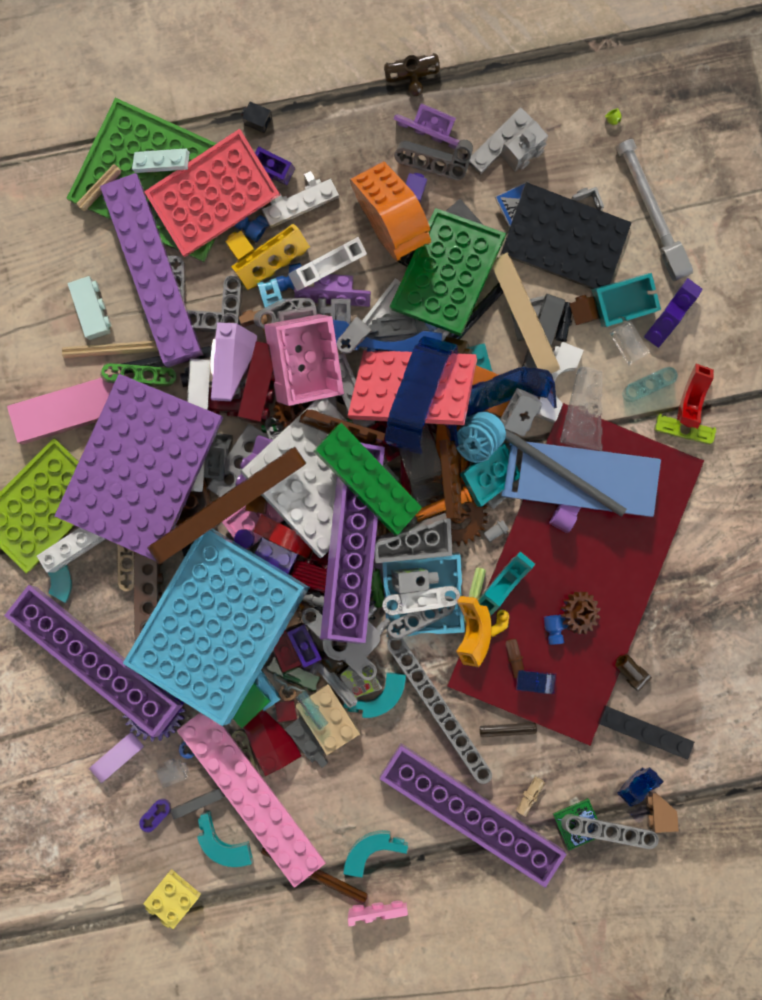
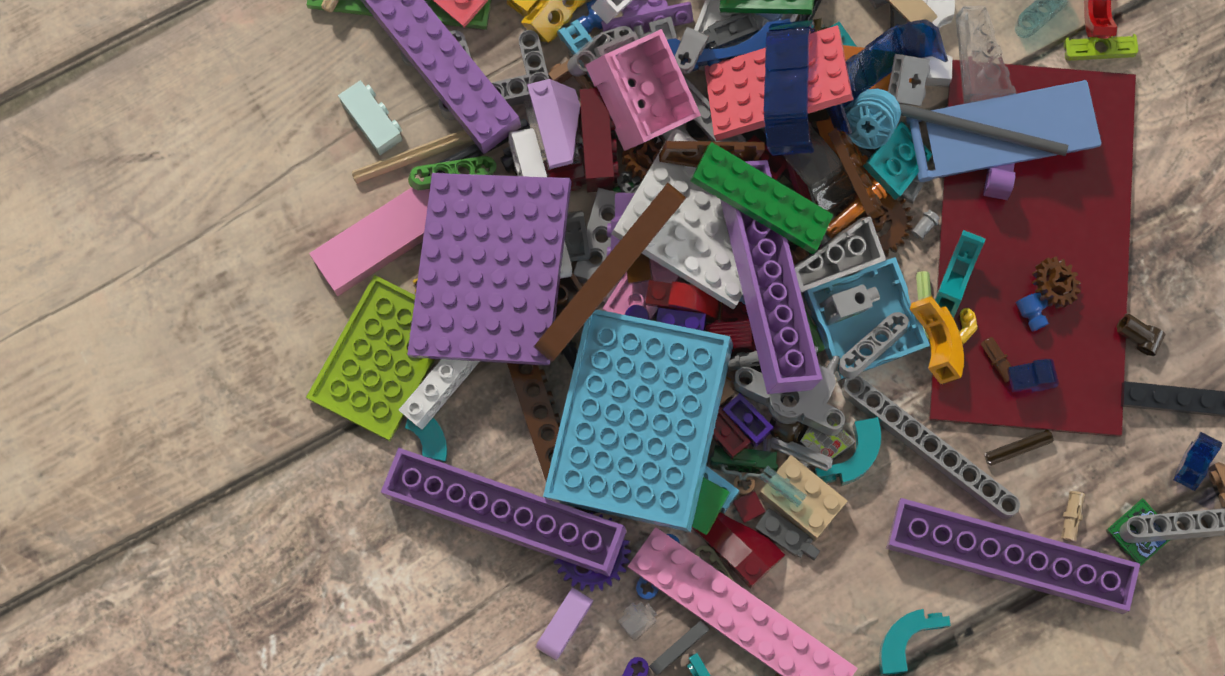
camera: 15 degrees left, 10 degrees down
tan beam [117,544,134,591] -> none
white plate [382,586,460,615] -> none

